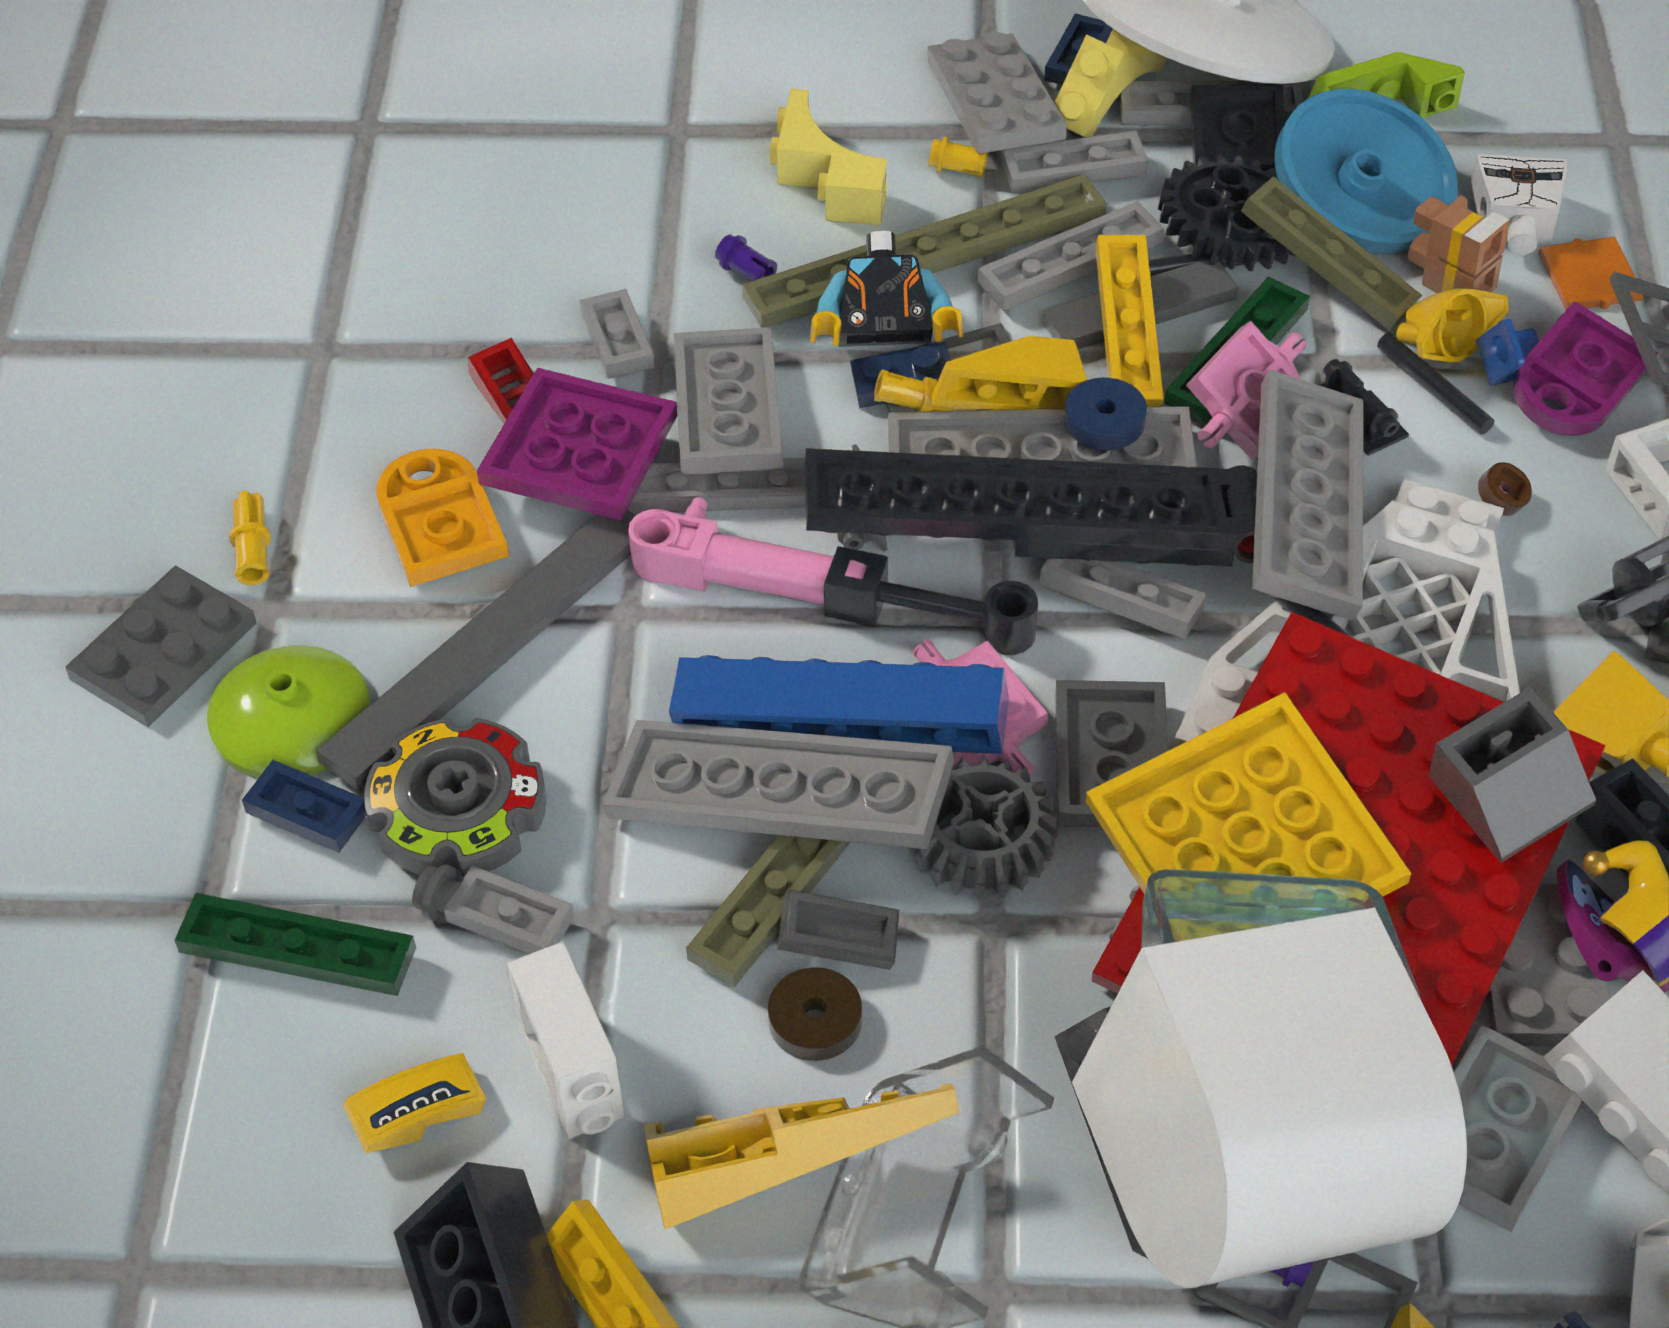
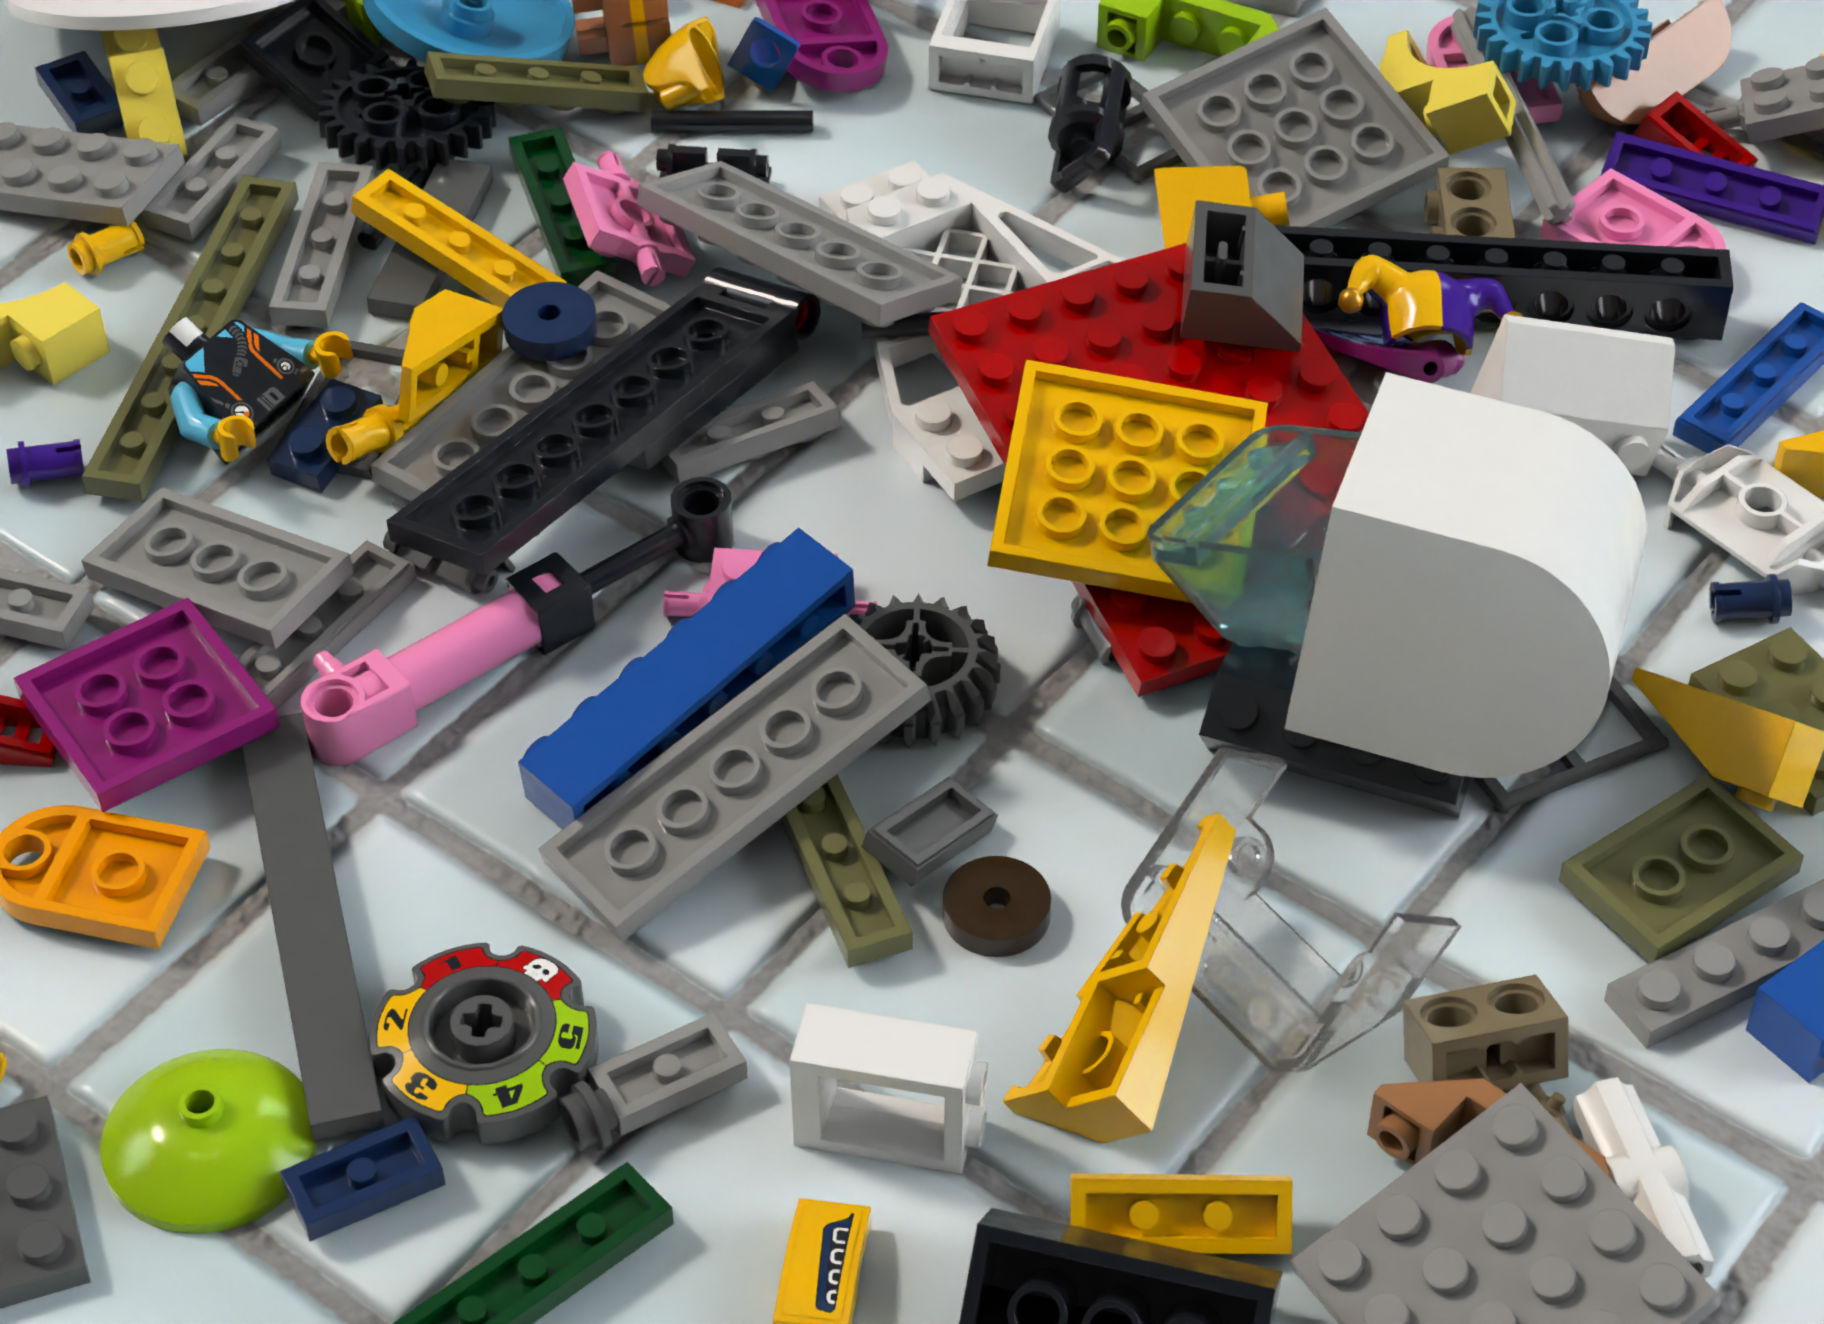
camera: 55 degrees left, 5 degrees down
dark grey plate [1055,680,1168,827] -> none
reddish brown tile [1478,462,1532,516] -> none

